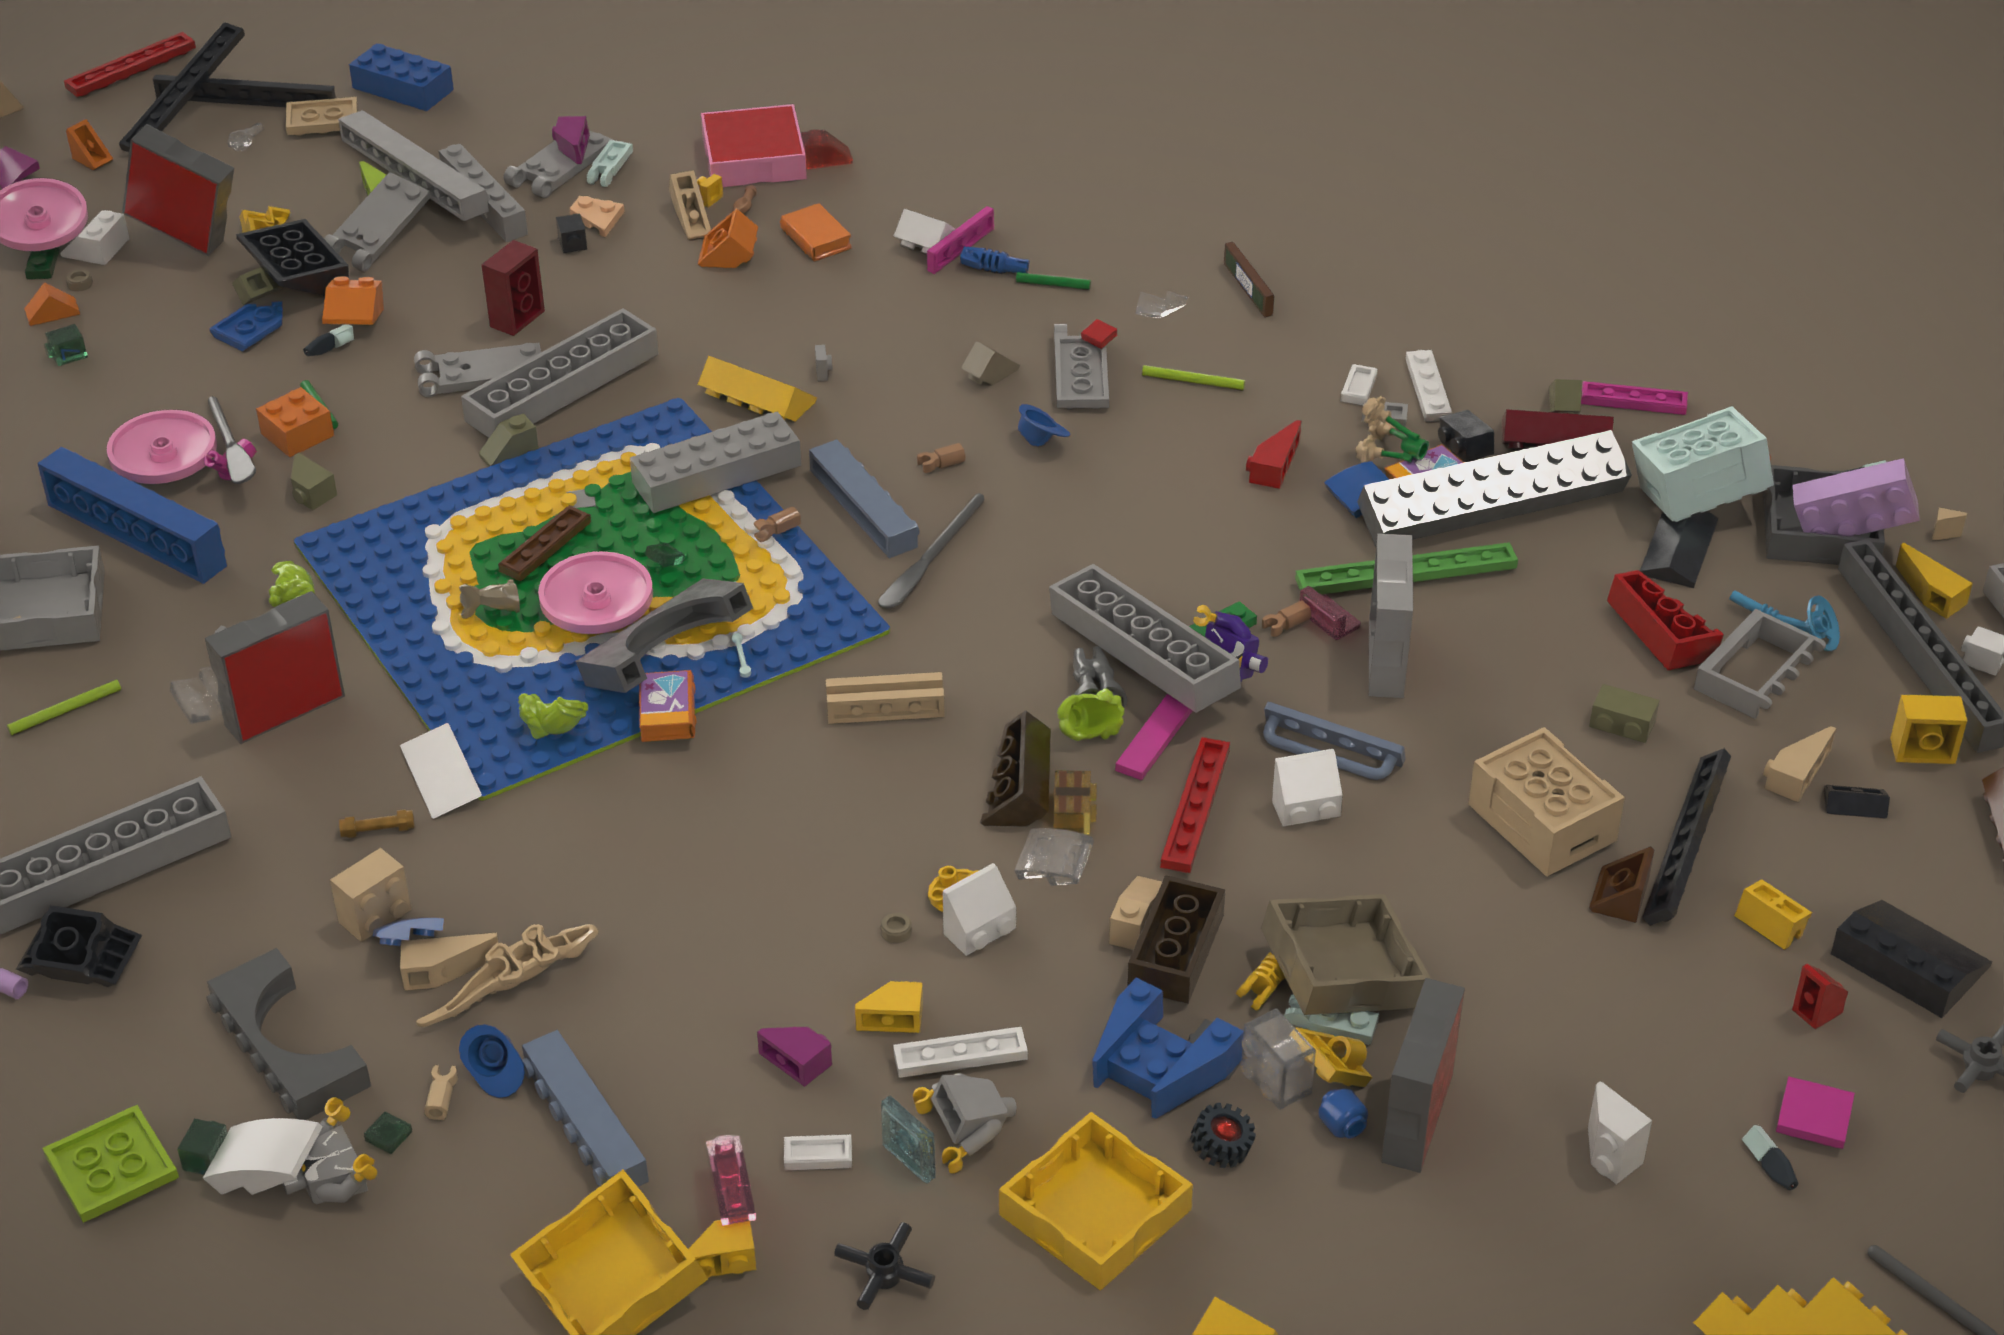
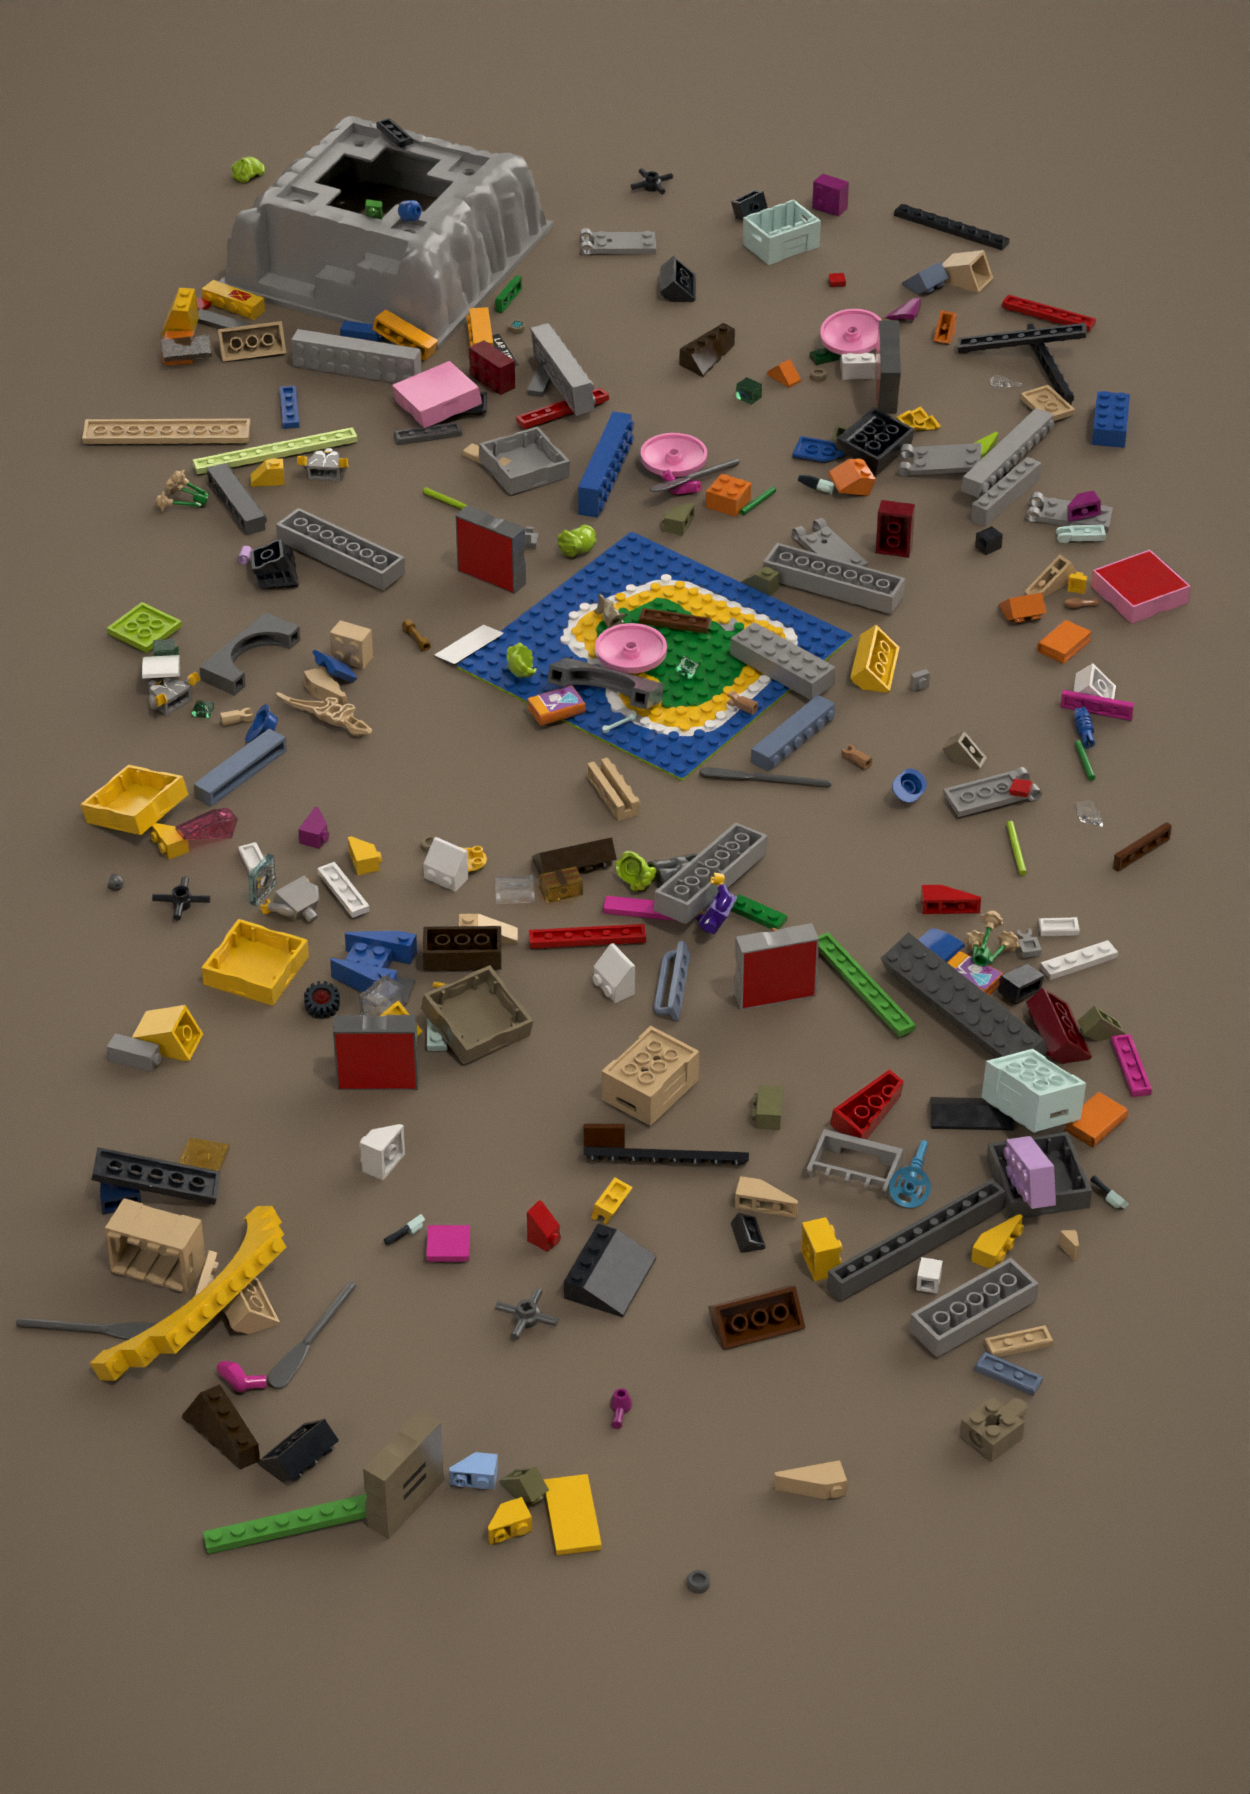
camera: 70 degrees right, 0 degrees up
light nougat wing [570,196,624,237] -> none
clear red slope [801,129,853,169] -> none

